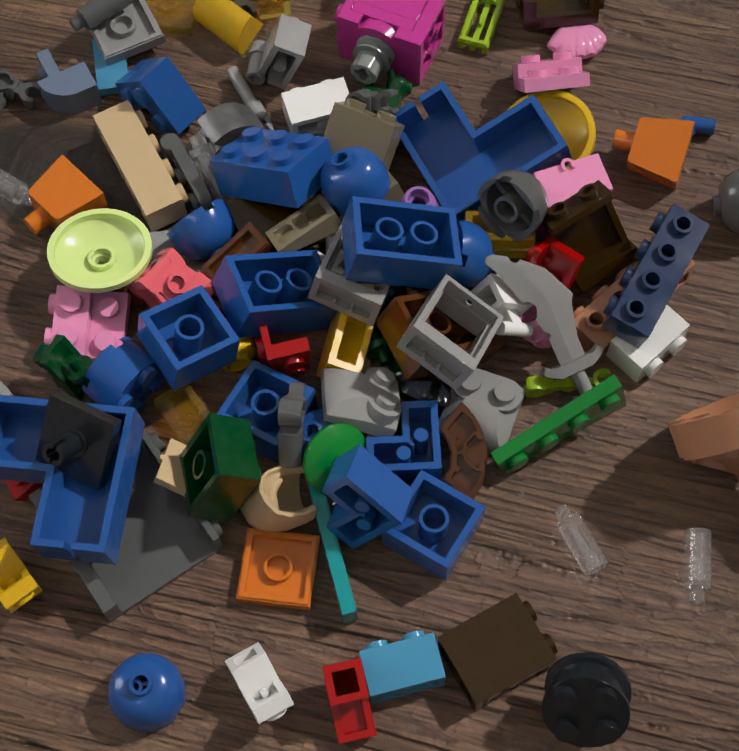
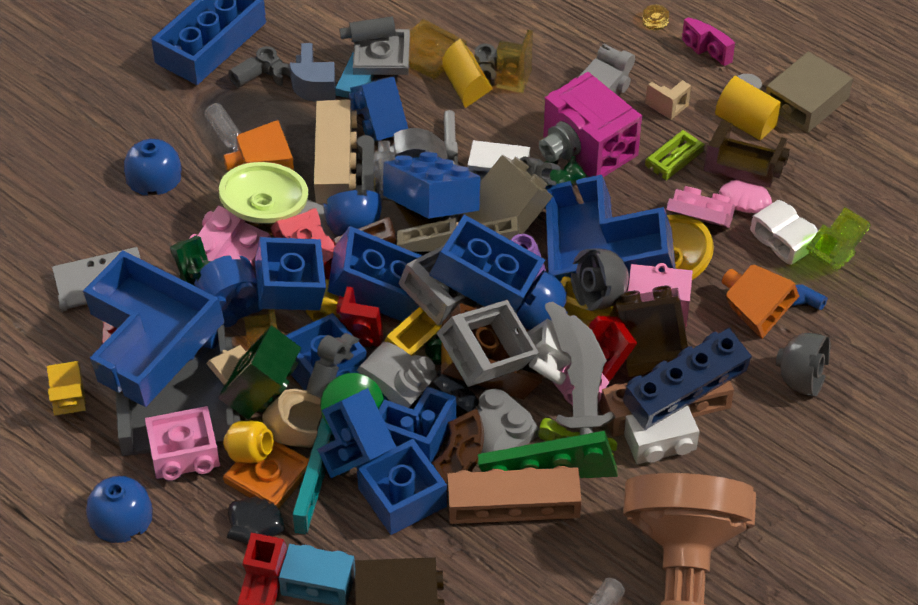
camera: 25 degrees right, 15 degrees down
black tile [35,391,122,490] -> none
white brick [225,642,294,724] -> none
light grey hinge [245,14,312,90] -> none
blue cylinder [320,146,391,216] -> none
clear cylinder [554,504,609,577] -> none
none -> bright pink plate [145,406,220,480]
none -> yellow head [223,421,274,463]
none -> black animal [227,497,285,545]
none -> nougat brick [447,466,581,524]
none -> white brick [750,200,820,265]
none -> clear neon green brick [806,207,871,270]

